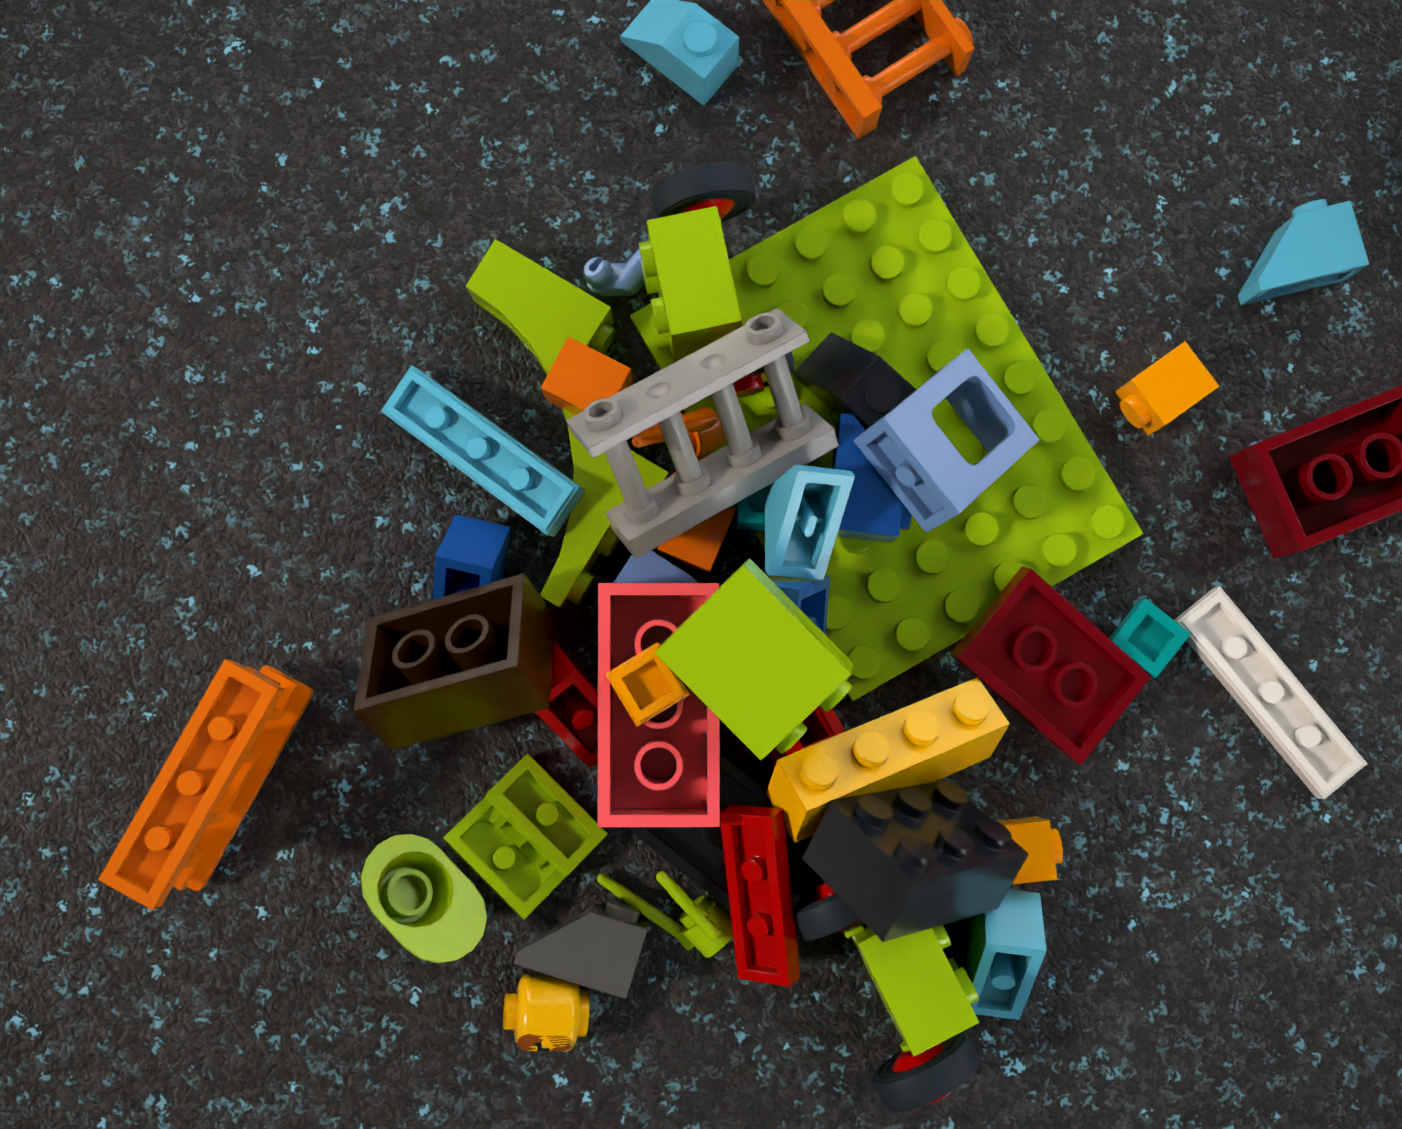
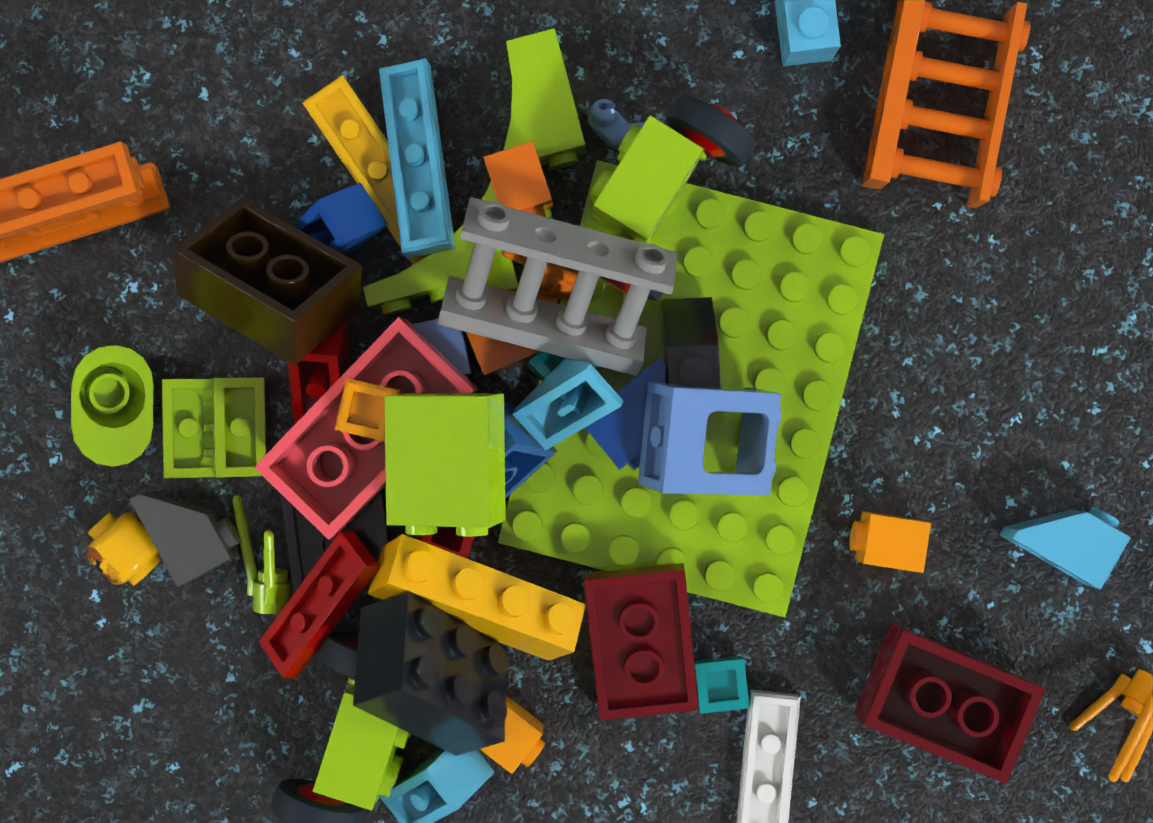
camera: 40 degrees right, 5 degrees up
none -> yellow tile [302,75,432,265]

